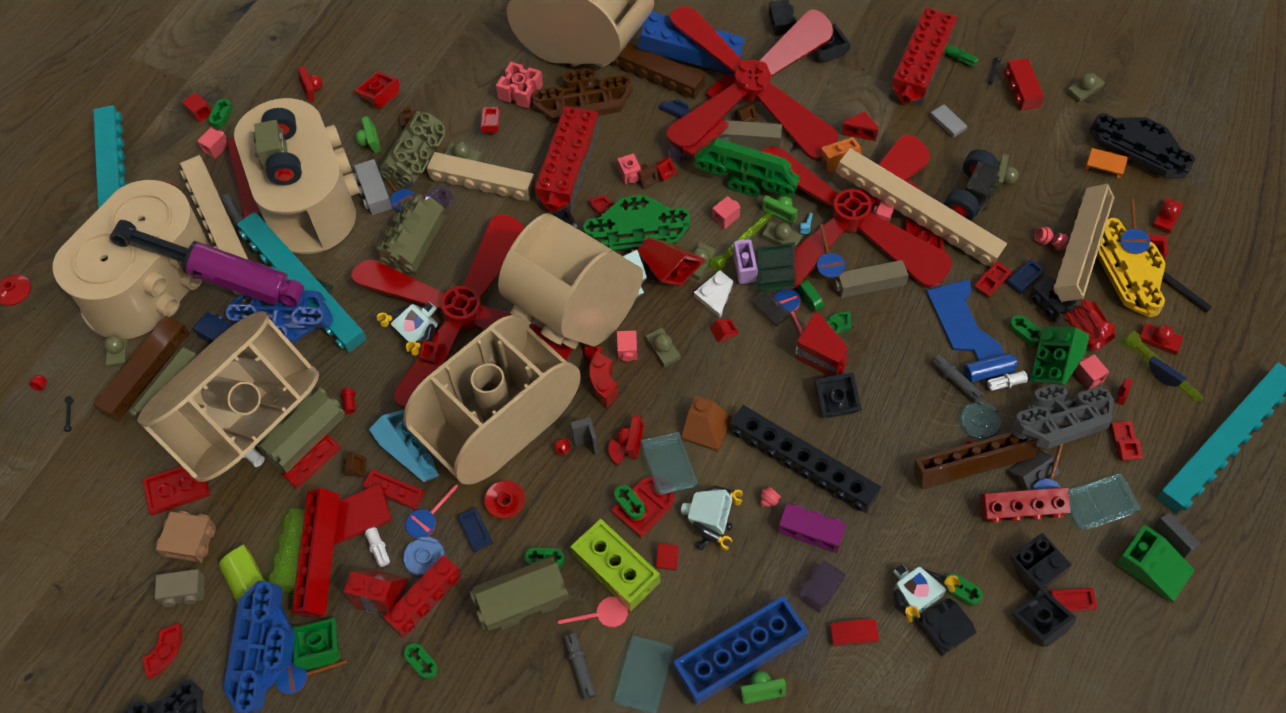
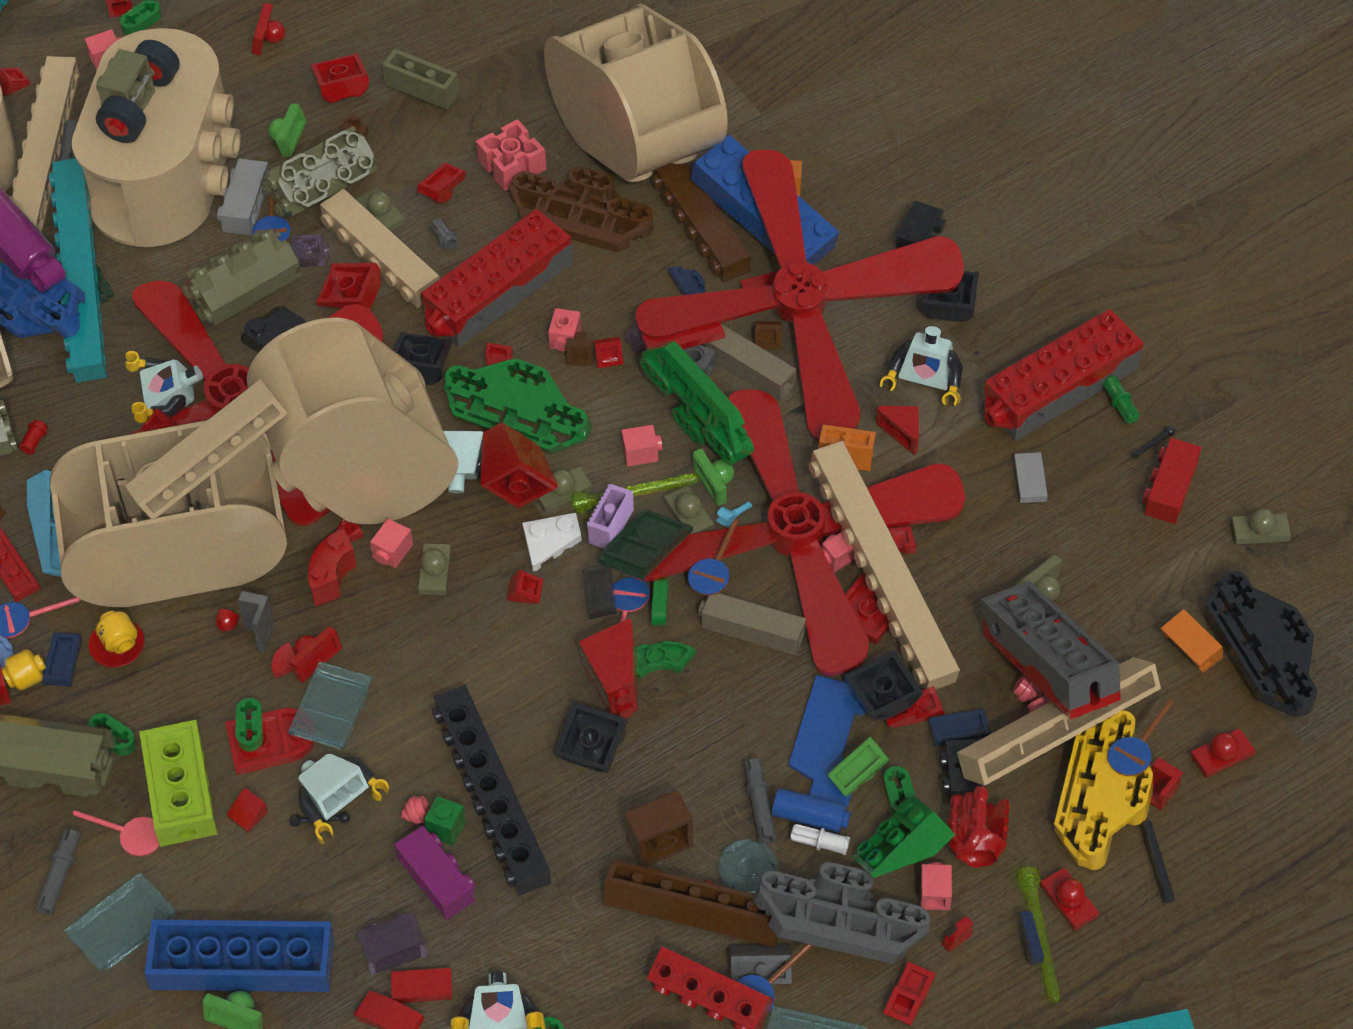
camera: 30 degrees right, 5 degrees down
dark orange slope [681,396,732,452] -> none
brick [943,149,1000,221] -> none
none -> yellow head [2,649,46,691]
none -> yellow head [95,611,138,654]
none -> tan brick [125,379,288,520]
none -> black slope [240,306,306,353]
none -> red slope [316,263,381,310]
none -> olive brick [382,49,460,110]
none -> red tile [391,968,453,1003]
none -> green brick [424,796,466,846]
none -> dark grey pin [430,218,458,250]
none -> reddish brown brick [624,791,694,867]
none -> bright green tile [827,737,890,797]
none -> black slope [845,650,923,720]
none -> torso [880,326,963,406]
none -> dark grey piece [981,581,1121,720]

